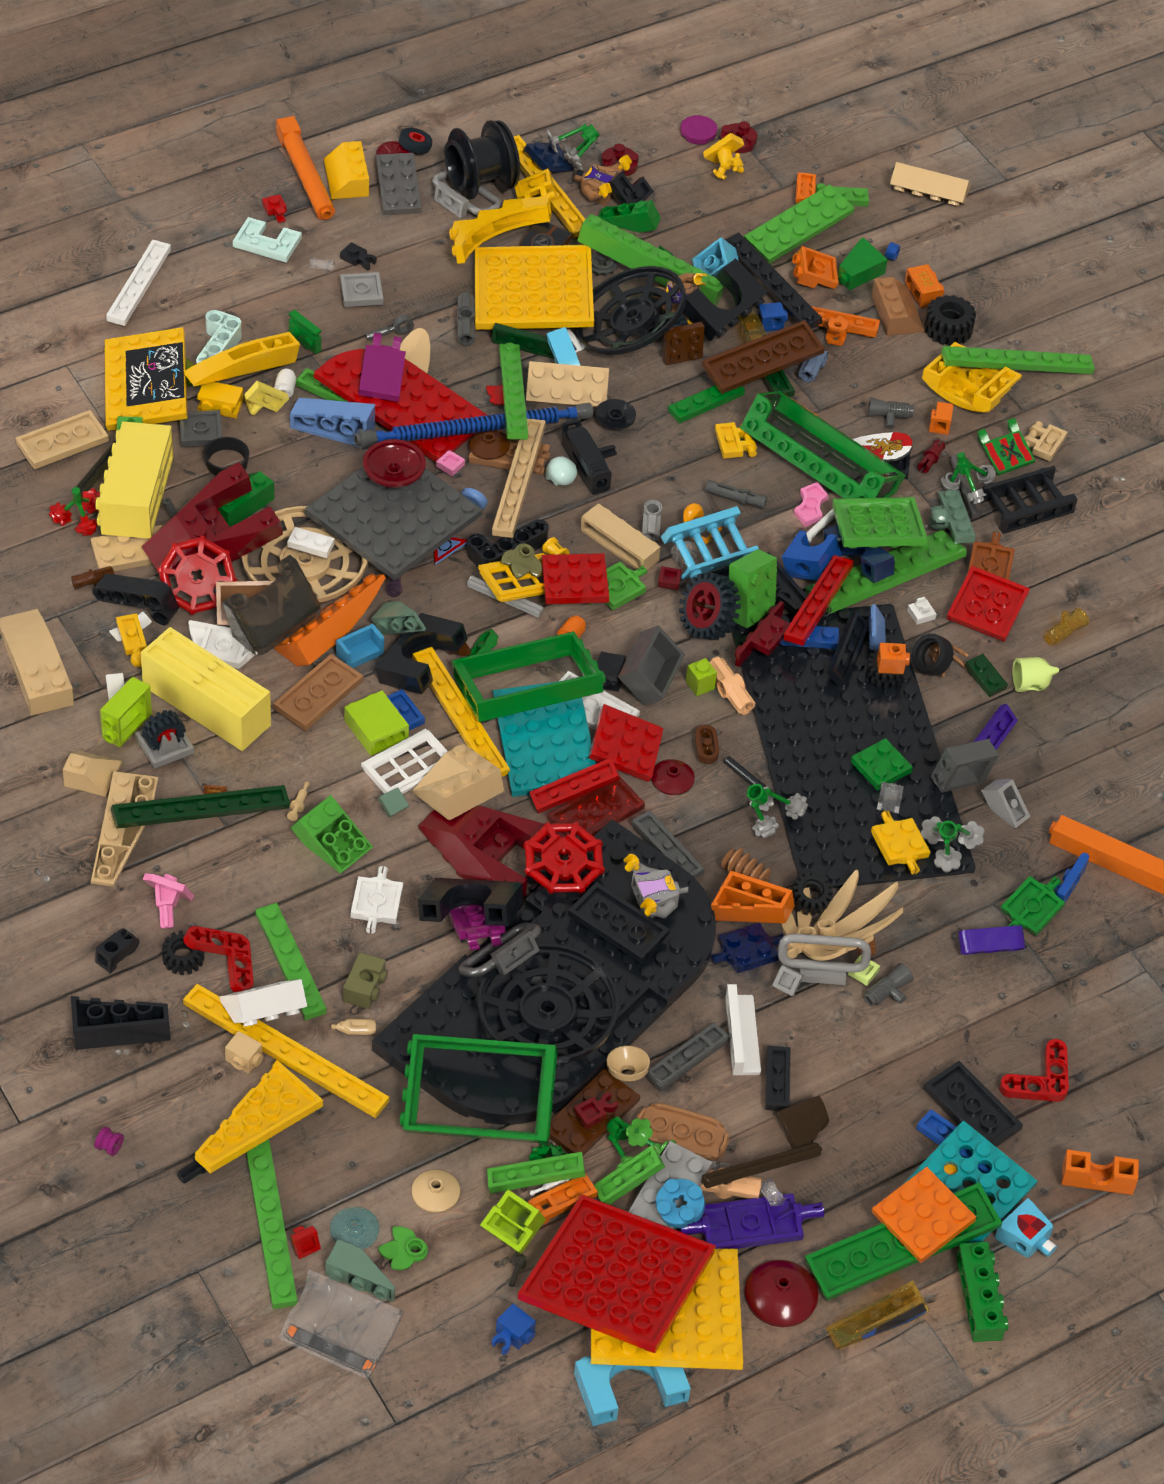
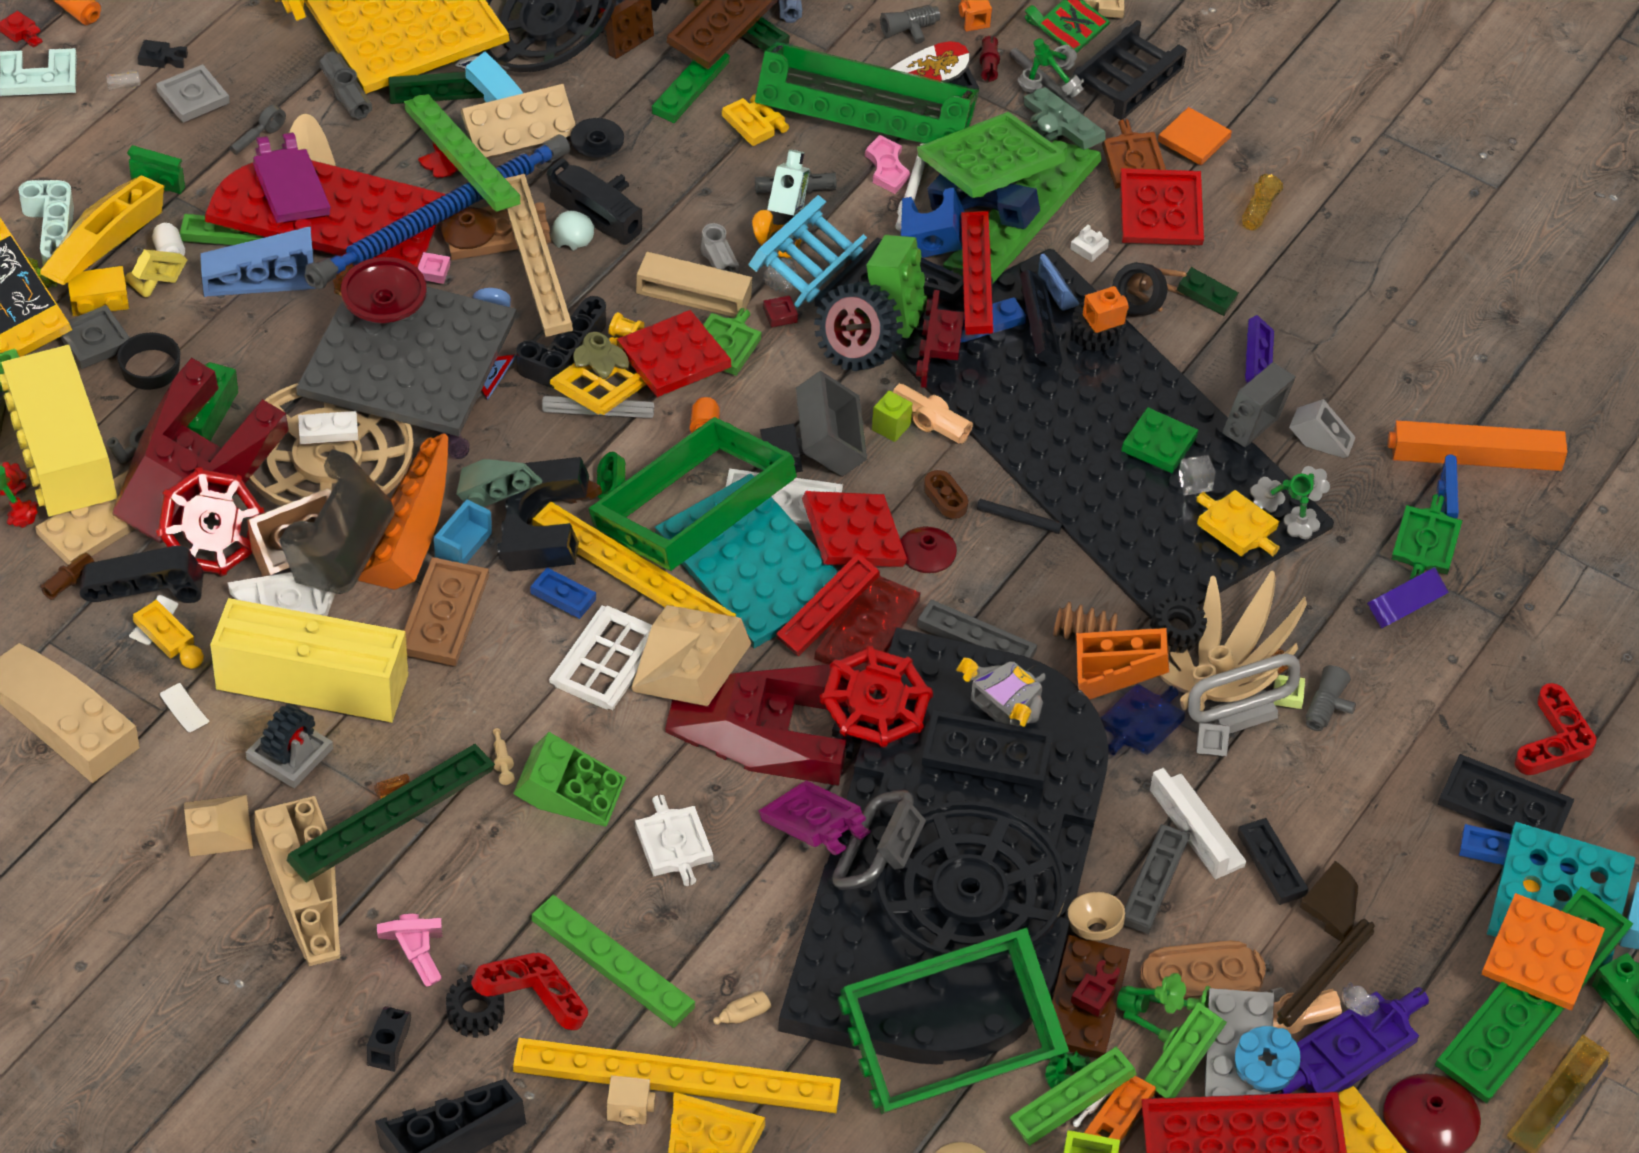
camera: 25 degrees left, 0 degrees up
lime window [100,676,152,747] -> none
white slope [219,979,307,1026] -> none
olive brick [343,952,388,1009] -> none
lime brick [344,690,409,756] -> none
sand green tile [378,787,409,818] -> none
black arch [418,878,524,926] -> none
light grey plant [747,784,808,838] -> none
yellowish green piece [1012,657,1059,692] -> none
none -> light aqua torso [767,150,810,216]
none -> orange tile [1158,107,1232,165]

